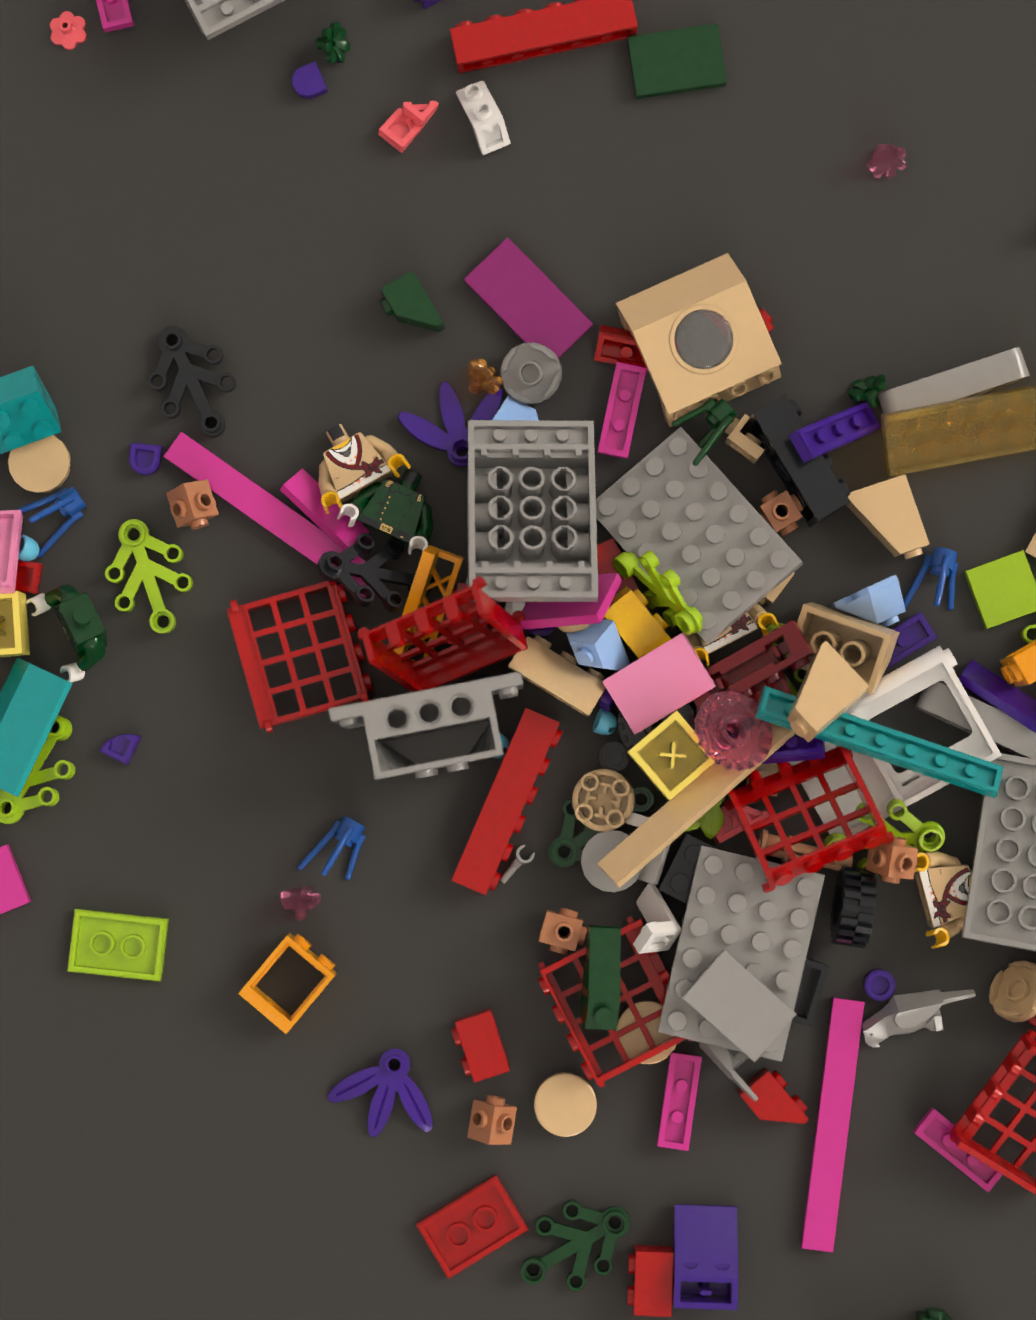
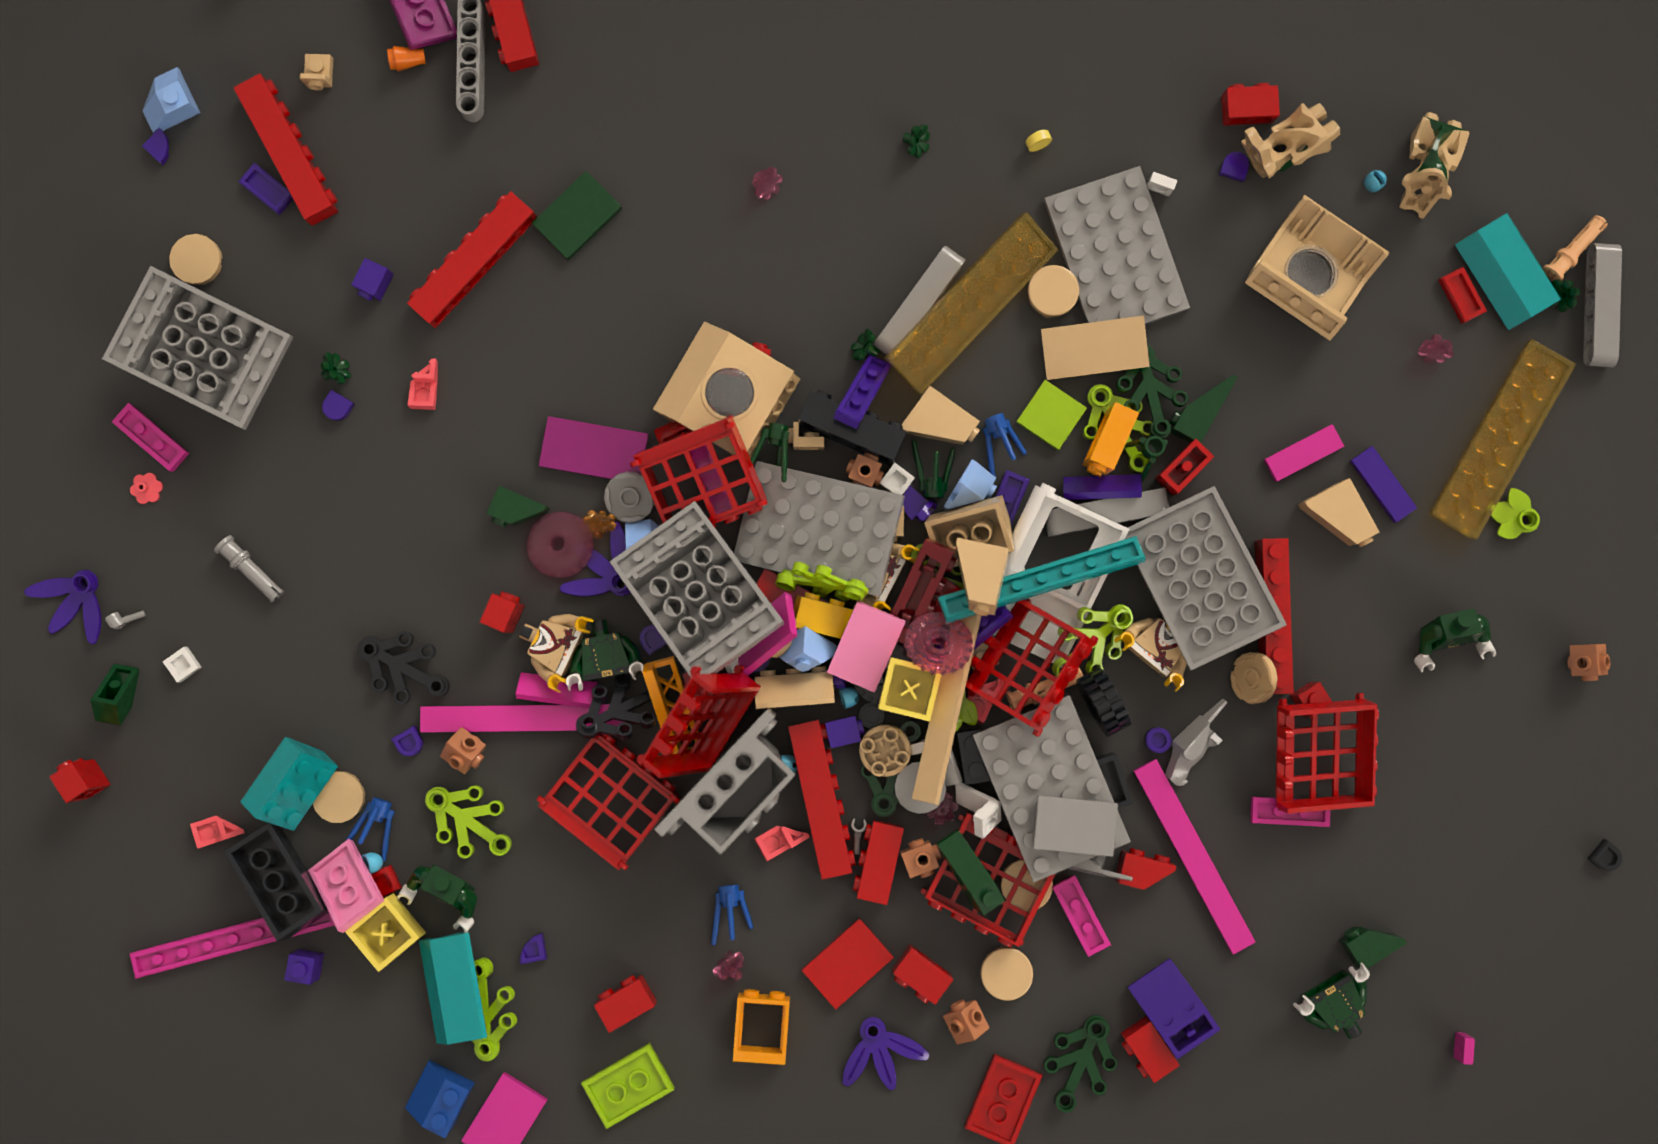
camera: 40 degrees left, 0 degrees up
white bracket [456,81,511,155] -> none
nougat brick [865,836,919,884] -> none
none -> light grey pin [214,535,284,603]
none -> red brick [480,591,525,633]
none -> clear pink gear [526,512,593,578]
none -> red brick [594,974,657,1033]
none -> red window [630,415,768,528]
none -> dark purple tile [640,625,667,656]
none -> coral slope [754,826,810,861]
none -> red tile [802,917,894,1010]
none -> dark purple brick [825,715,865,748]
none -> red brick [853,819,904,905]
none -> white tile [879,463,915,495]
none -> dark purple tile [903,485,928,521]
none -> dark green plant [911,440,956,498]
none -> dark purple tile [915,498,938,523]
none -> clear pink plant [926,792,959,825]

